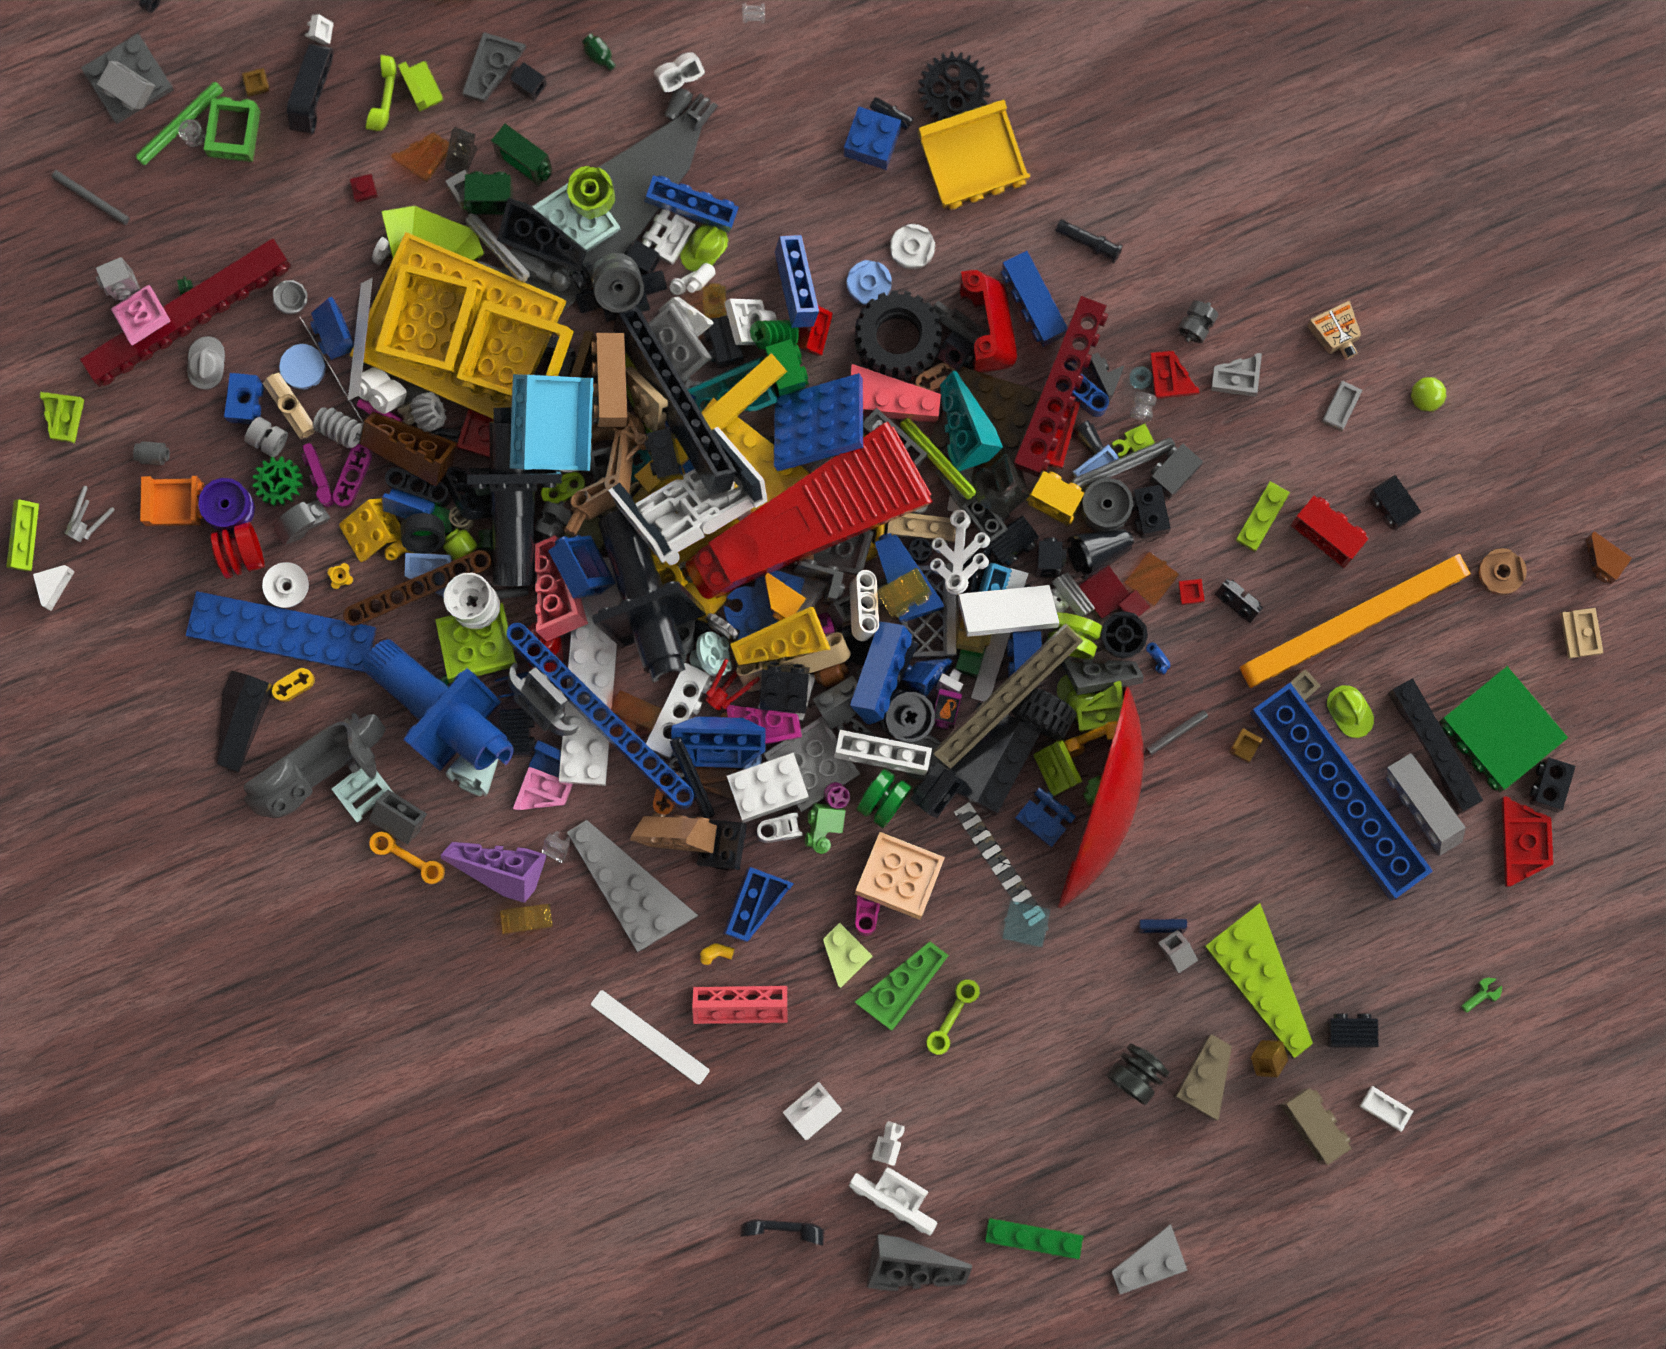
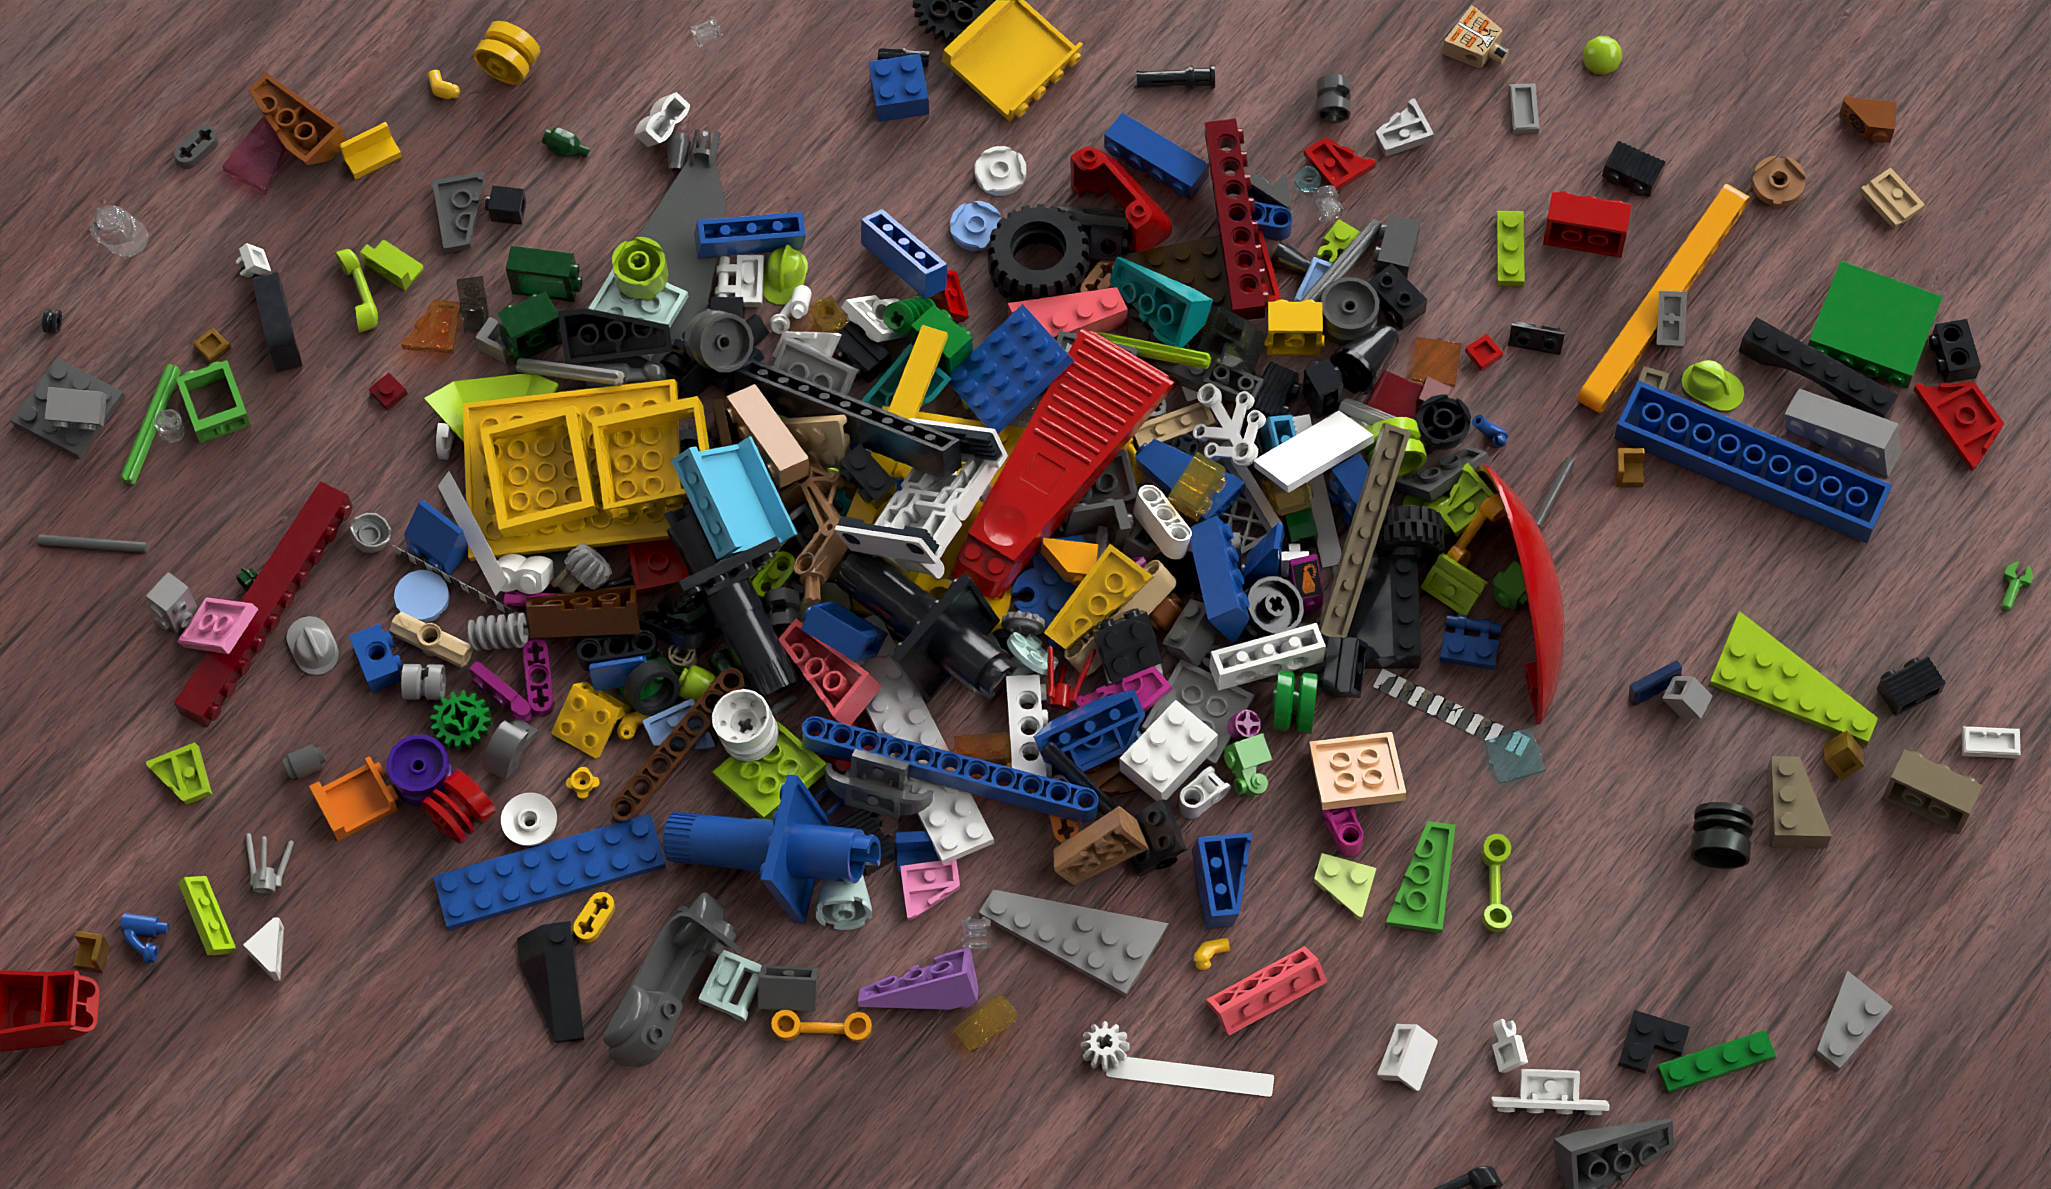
camera: 30 degrees left, 15 degrees down
none -> white gear [1080,1021,1130,1072]
none -> black plate [1618,1010,1690,1074]
none -> light grey hinge [1656,291,1687,346]

